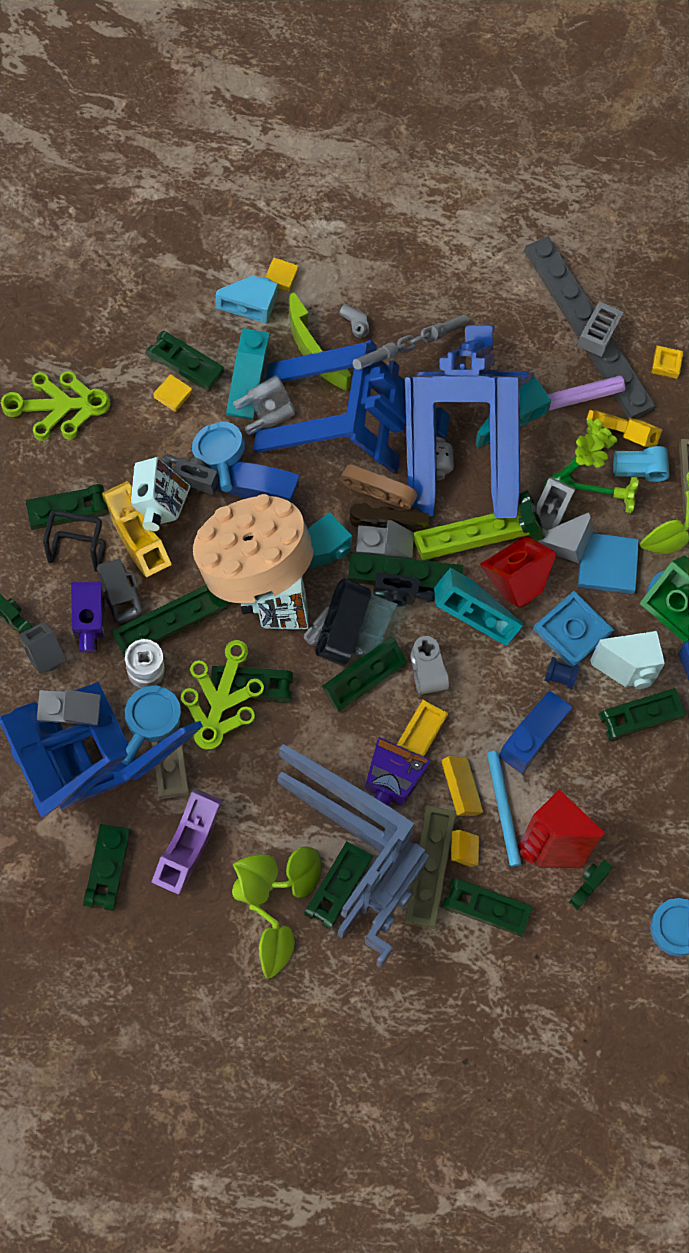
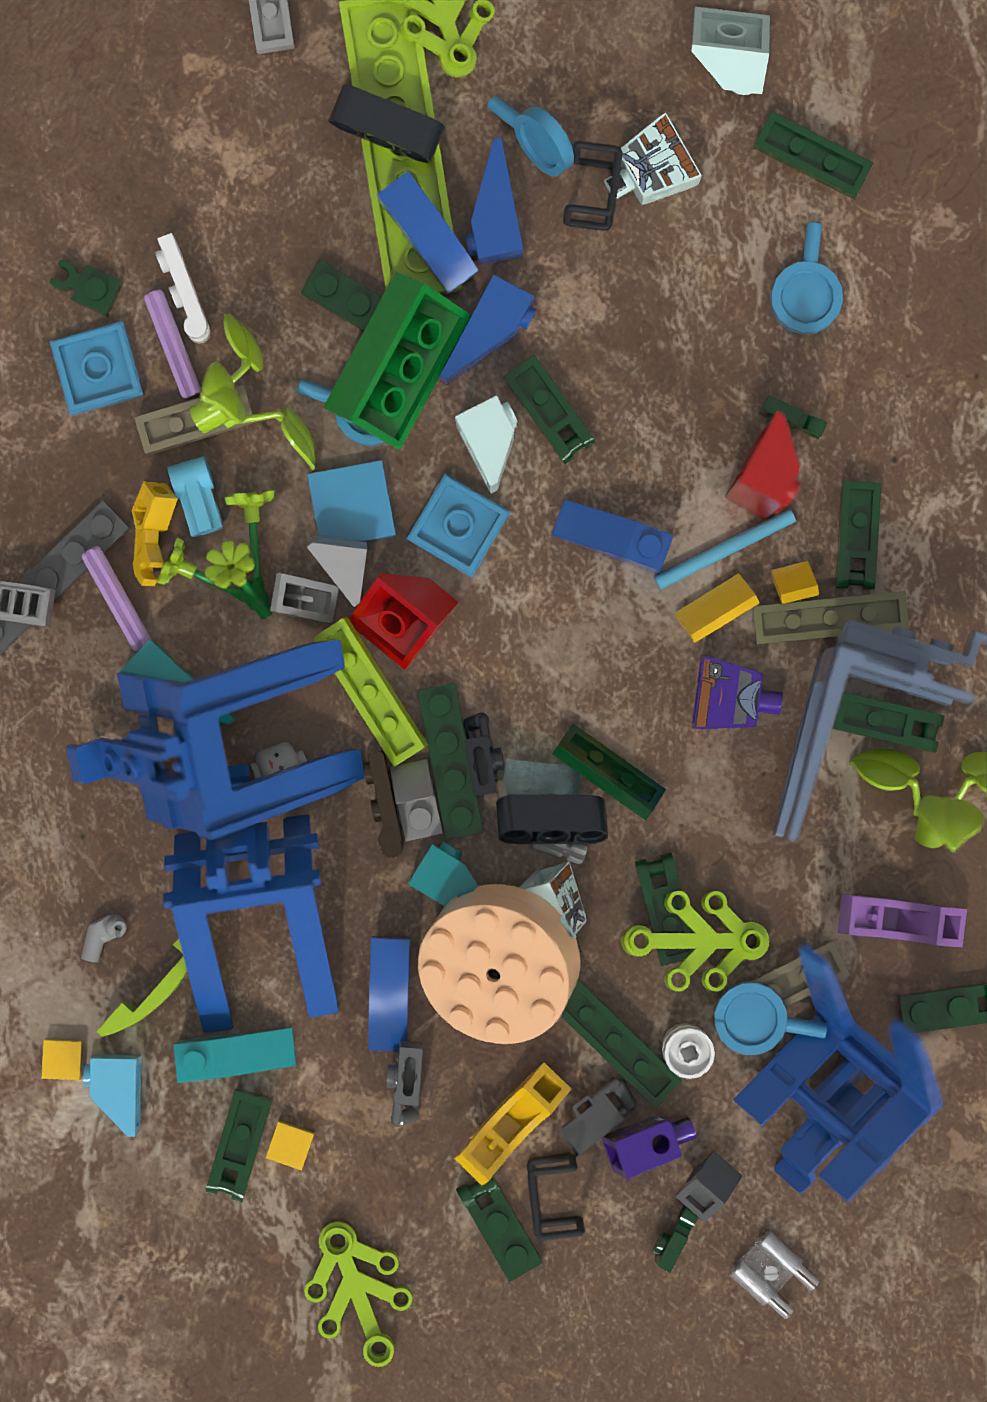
camera: 95 degrees left, 20 degrees up
light grey slope [37,689,101,725] -> none
light aqua torso [131,457,190,531] -> none
dark azure piece [192,421,245,492] -> none
clear piece [233,376,296,435] -> none
medium nougat beam [340,465,418,510] -> none
light grey piece [353,315,469,370] -> none
yellow tile [397,700,448,757] -> none
light grey piece [410,636,449,695] -> none
teal slope [434,567,523,646] -> none
dark green plate [518,490,546,542] -> none
dark blue bush [544,657,580,690] -> none
yellow tile [651,346,684,379] -> none

